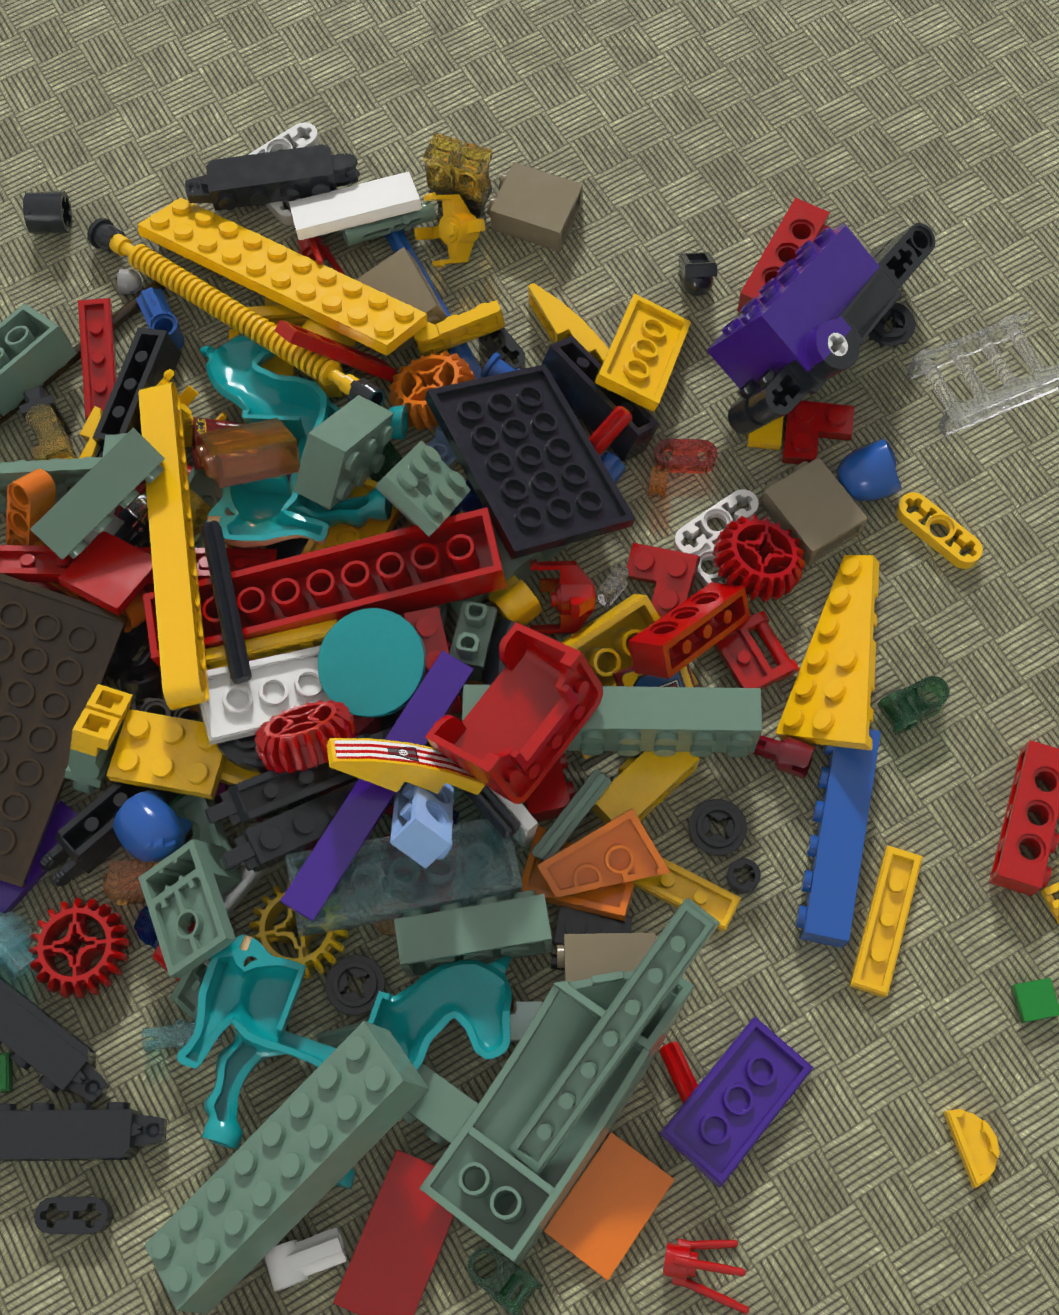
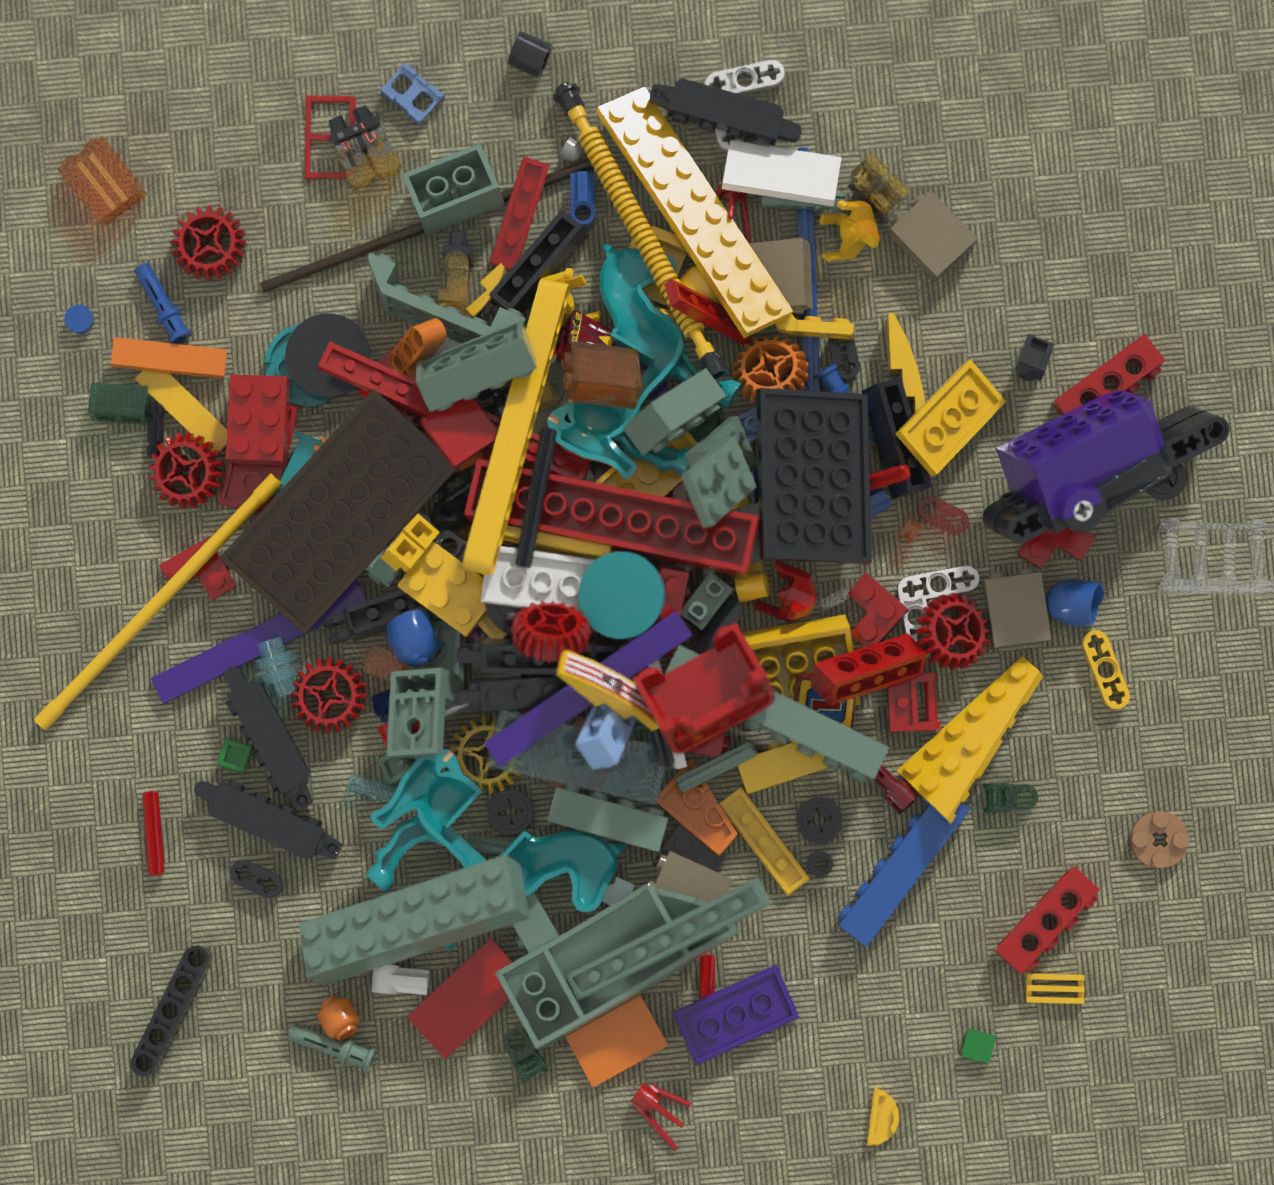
camera: 25 degrees right, 15 degrees up
orange wing [537,808,671,898] -> none
yellow tile [849,845,923,998] -> none

